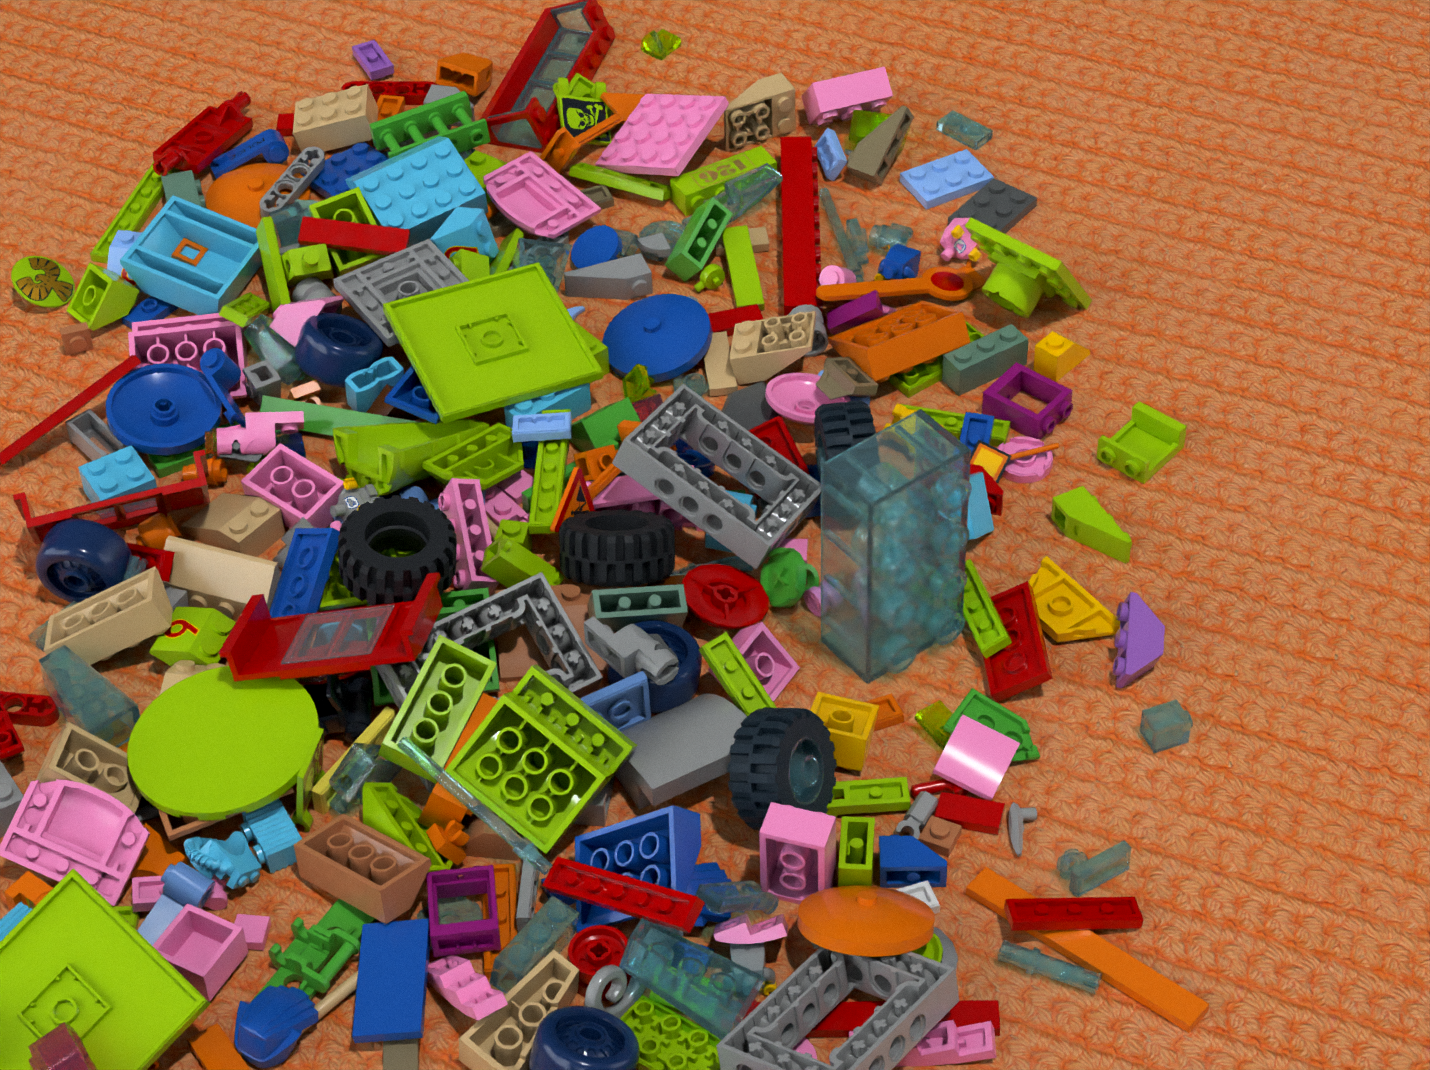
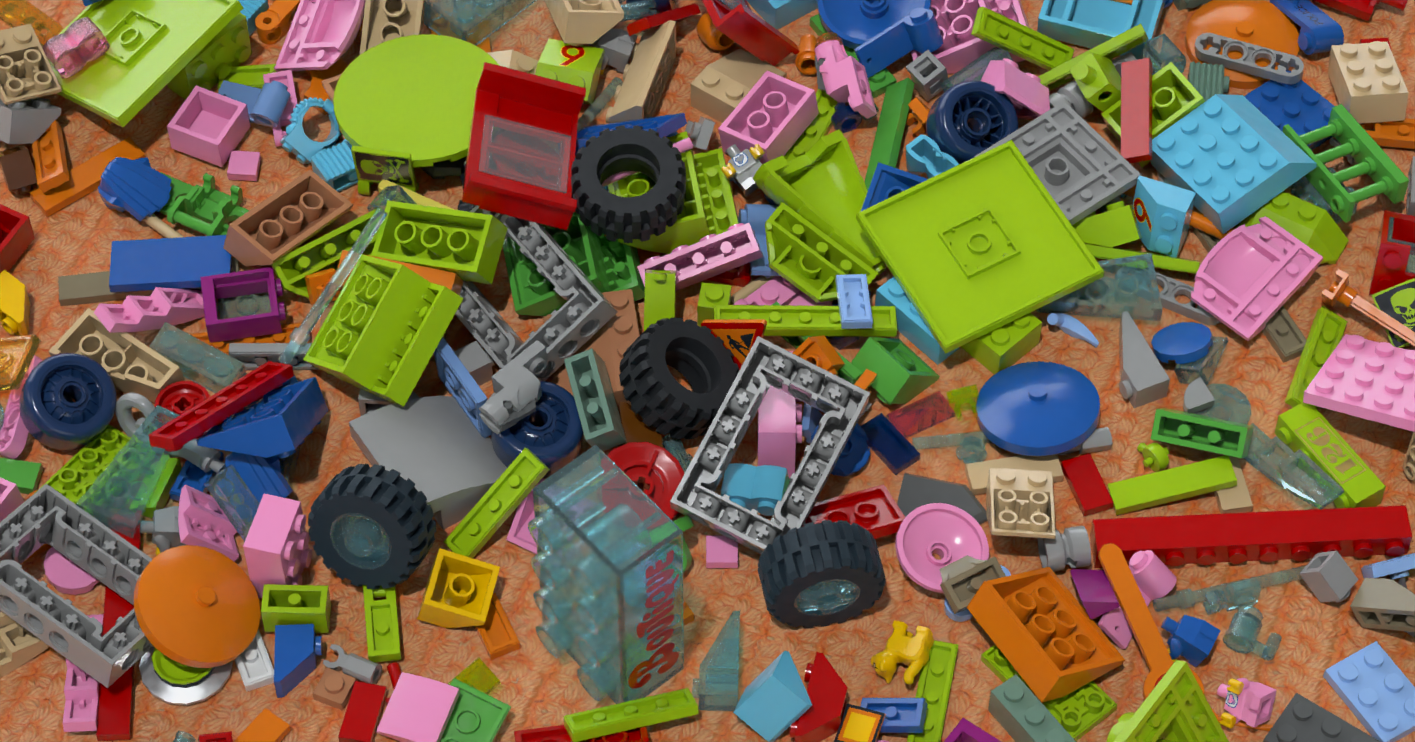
camera: 85 degrees right, 10 degrees up
none -> light grey brick [1299,551,1359,603]

